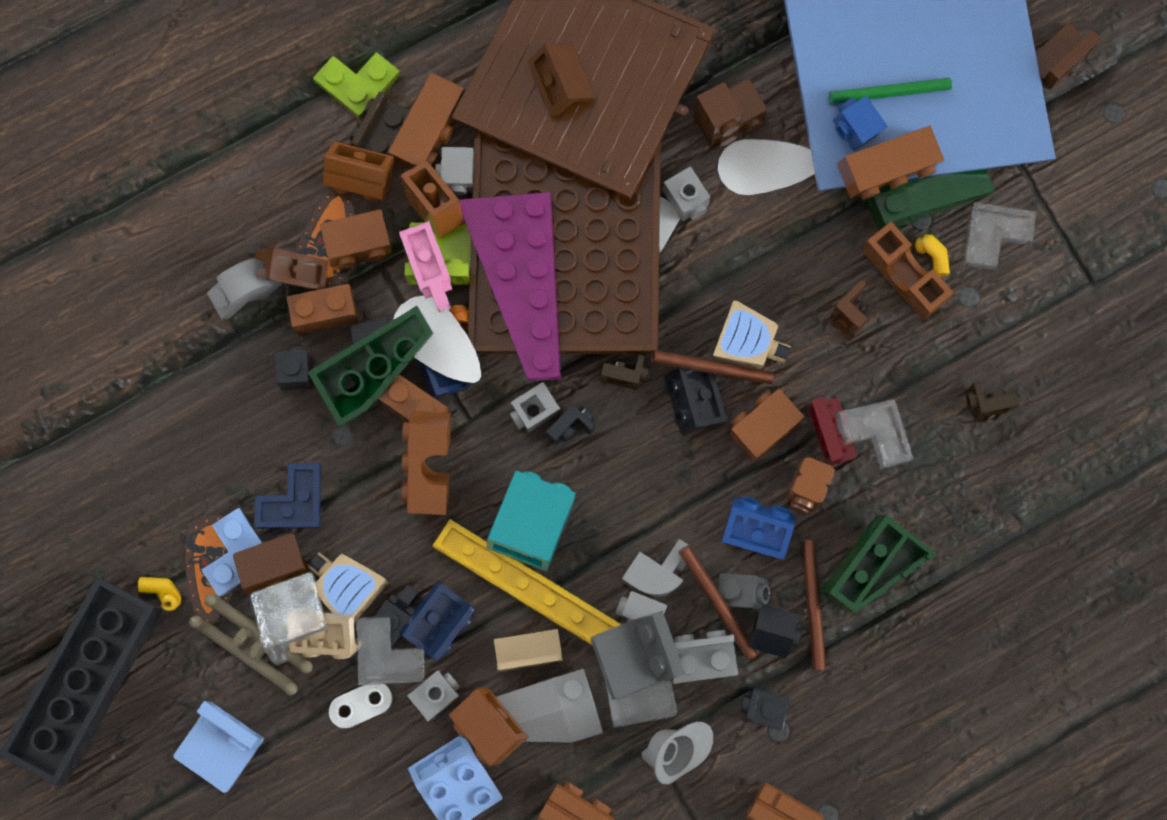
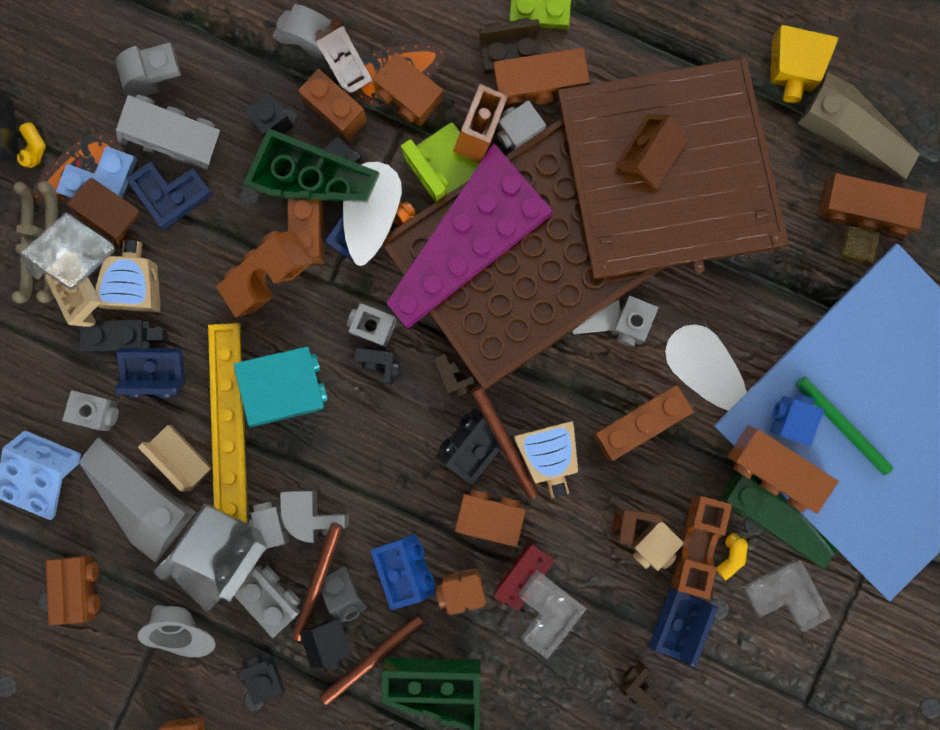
camera: 55 degrees right, 5 degrees up
dark orange brick [323,141,394,201] -> none
white plate [329,682,393,728] -> none
clear plate [356,616,425,685] -> none
bright pink hinge [399,221,452,313] -> none
dark orange brick [449,687,529,766] -> none
reddish brown brick [693,79,767,148] -> none
none -> light grey brick [115,42,181,98]
none -> light grey wedge [116,95,220,170]
none -> dark orange brick [592,385,694,461]
none -> tan brick [630,521,684,571]
none -> dark blue bracket [648,587,718,667]

